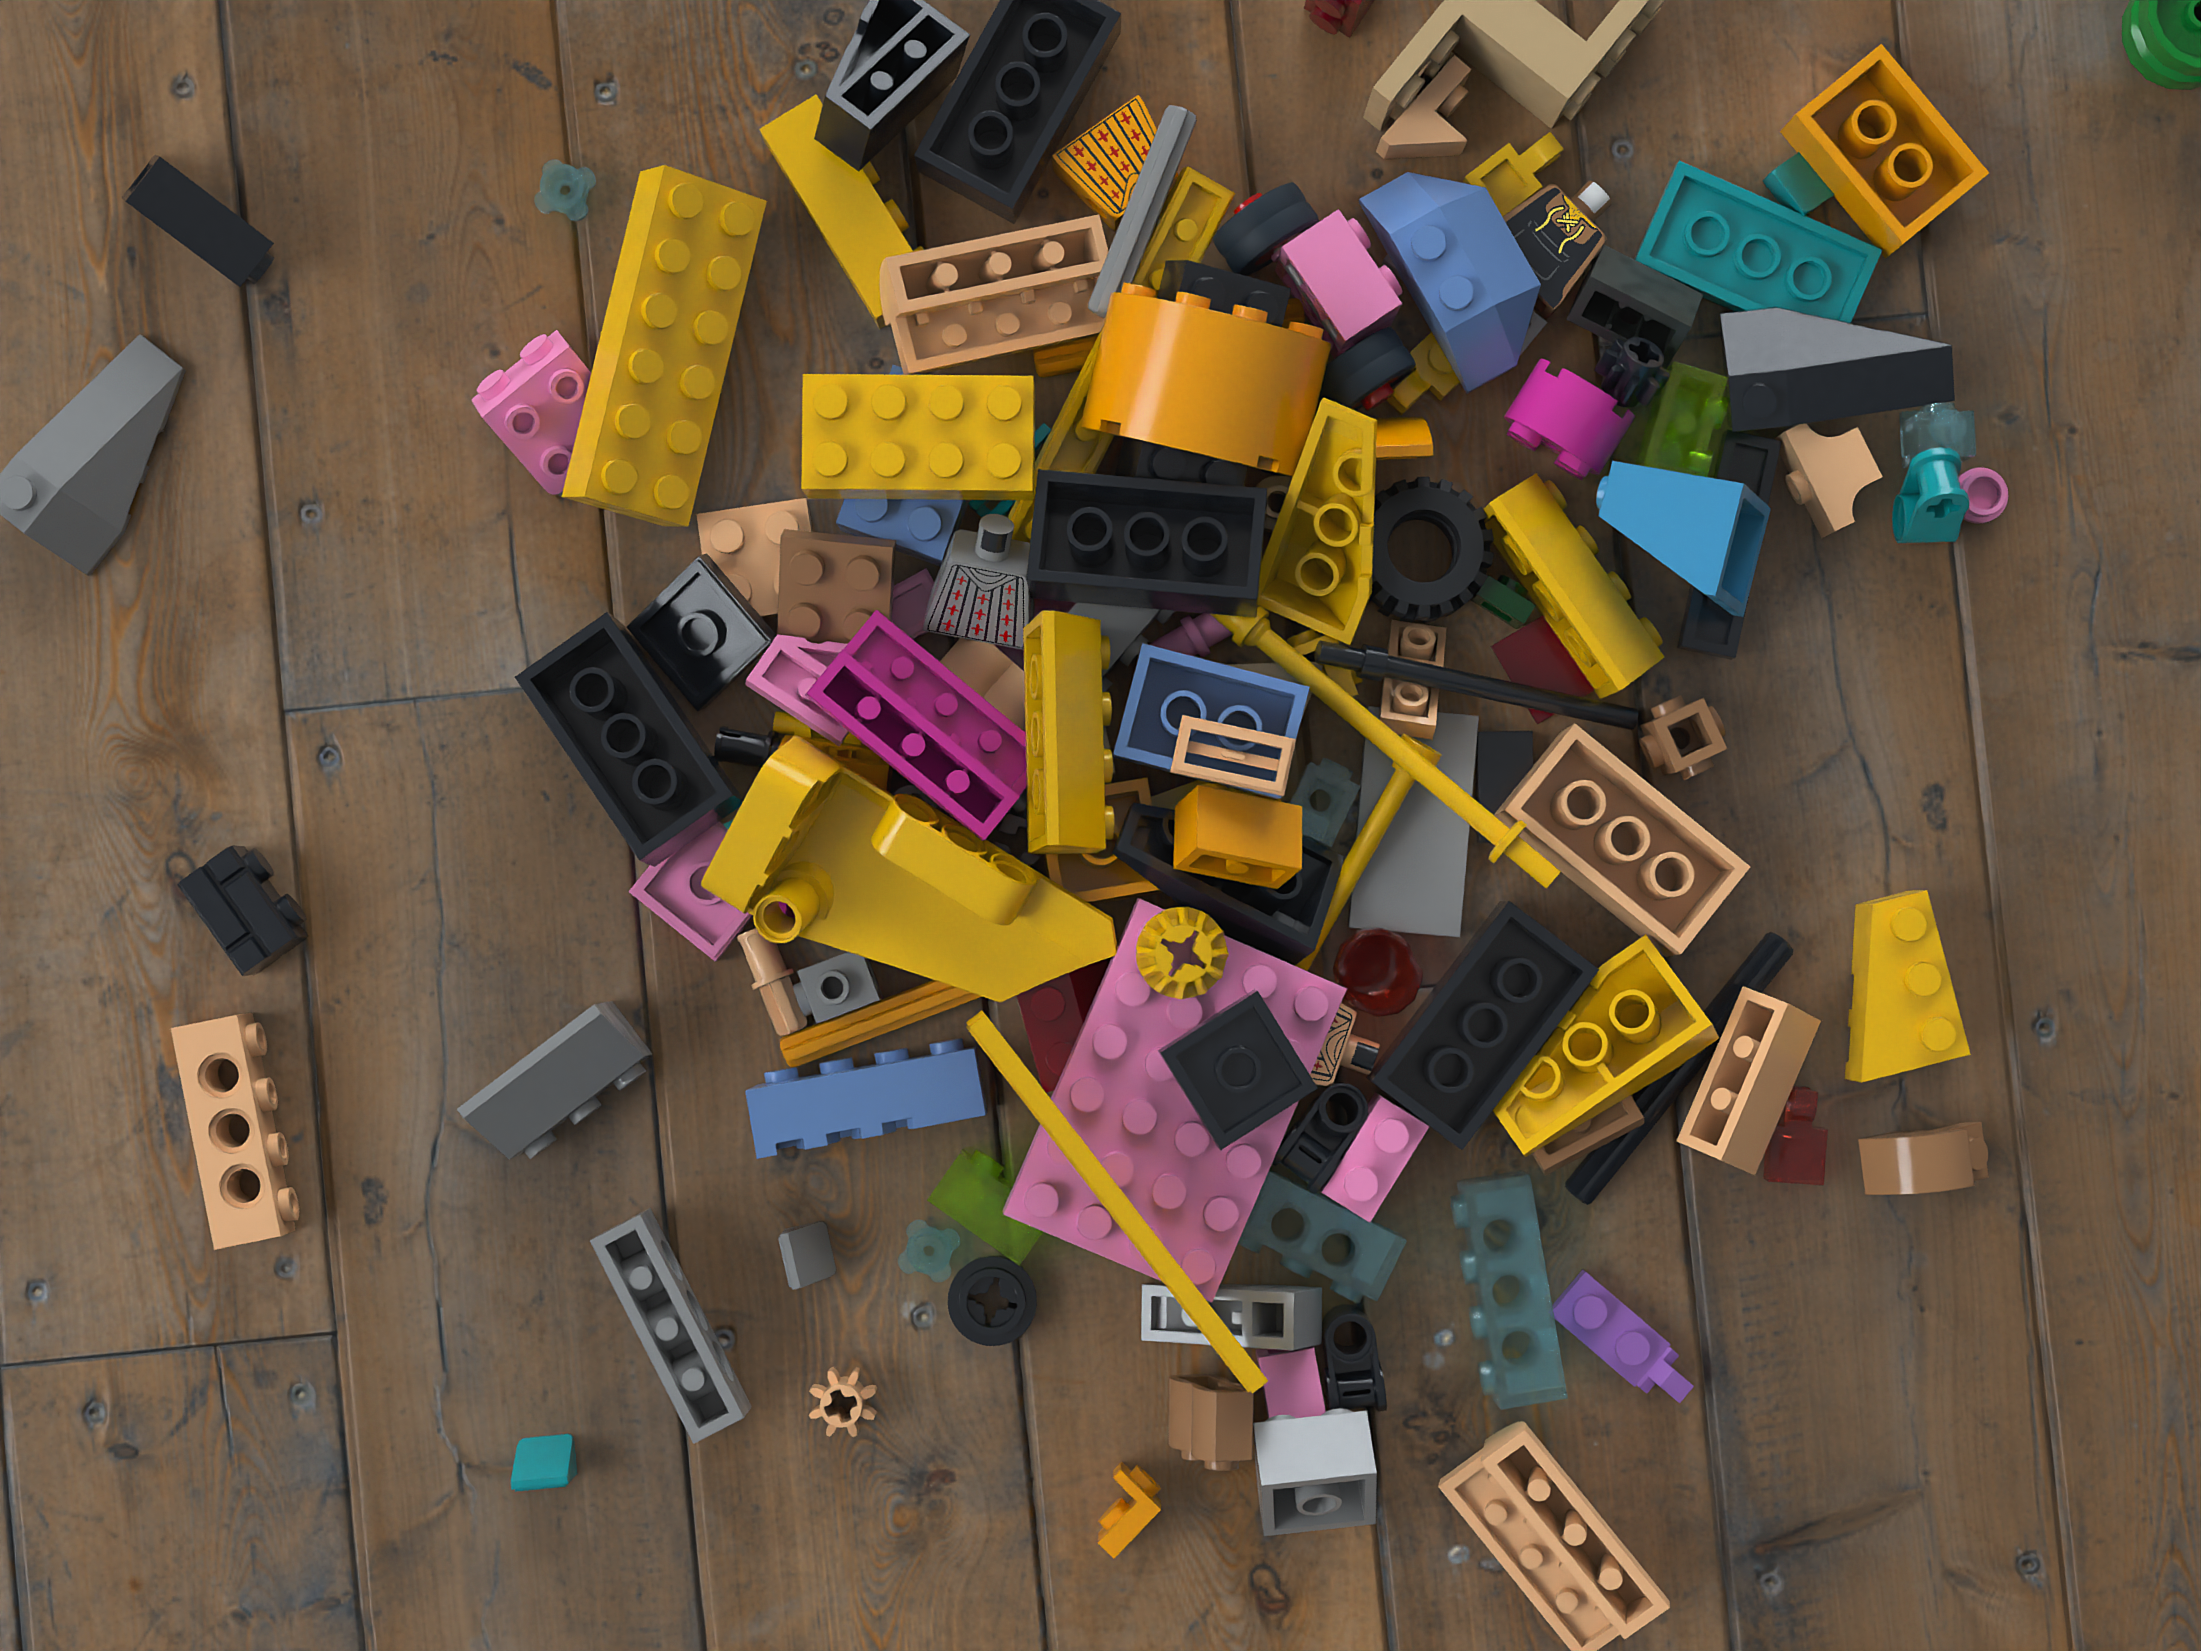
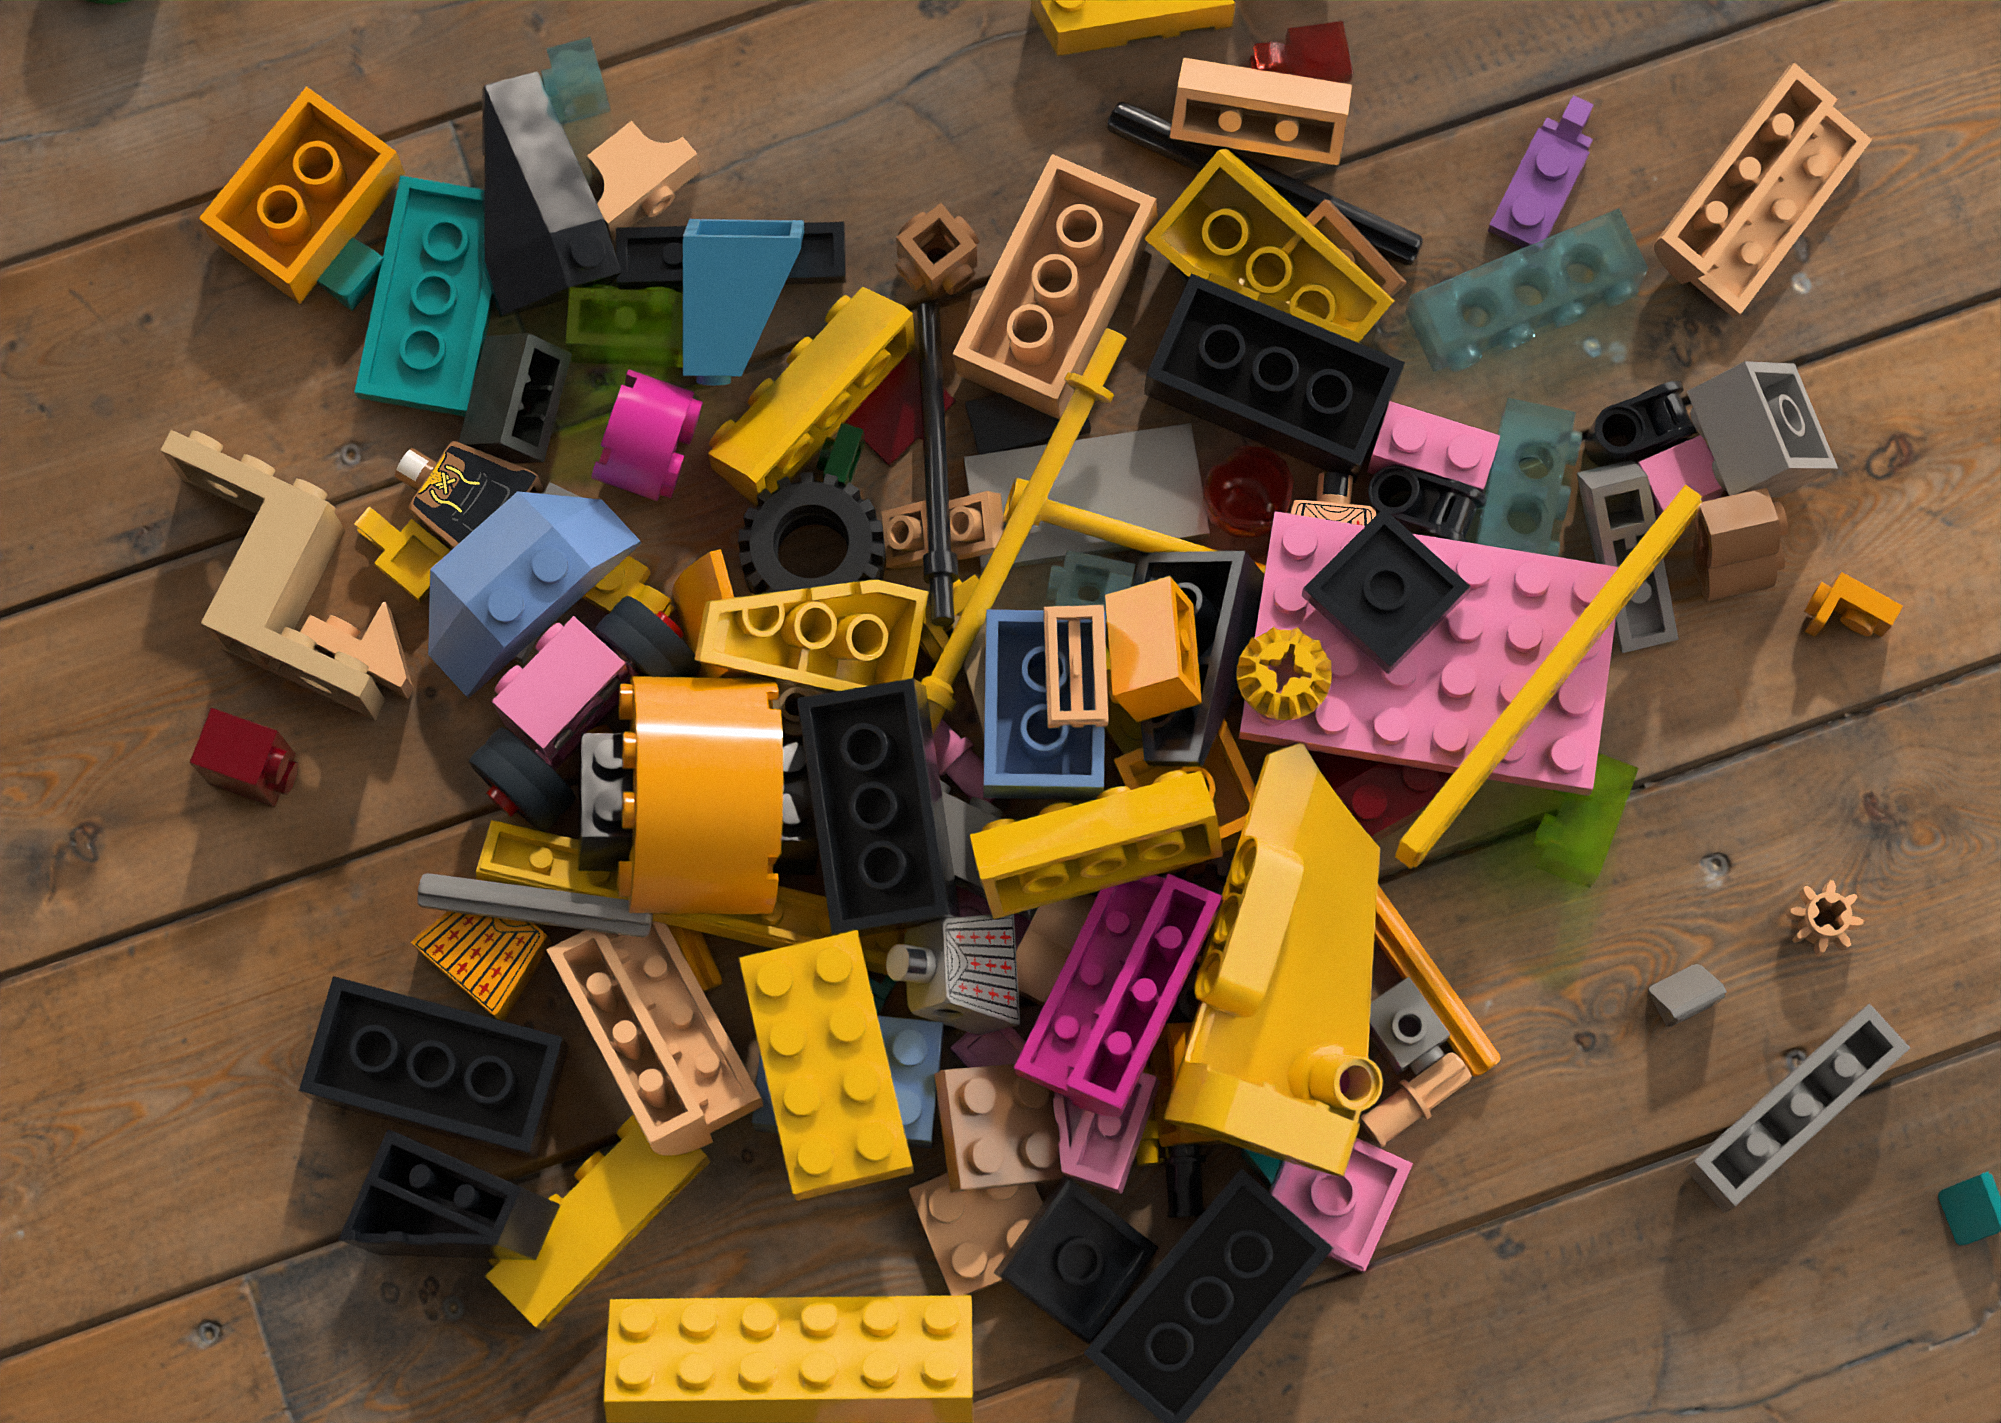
camera: 100 degrees left, 10 degrees down
light grey slope [457,1001,652,1159] -> none
medium blue wedge [745,1038,988,1159] -> none
clear light blue plate [898,1219,960,1282] -> none
black gear [948,1256,1037,1346] -> none
black gear [1594,337,1670,408] -> none
teal piece [1892,447,1970,543] -> none
bright pink plate [1958,467,2008,524] -> none

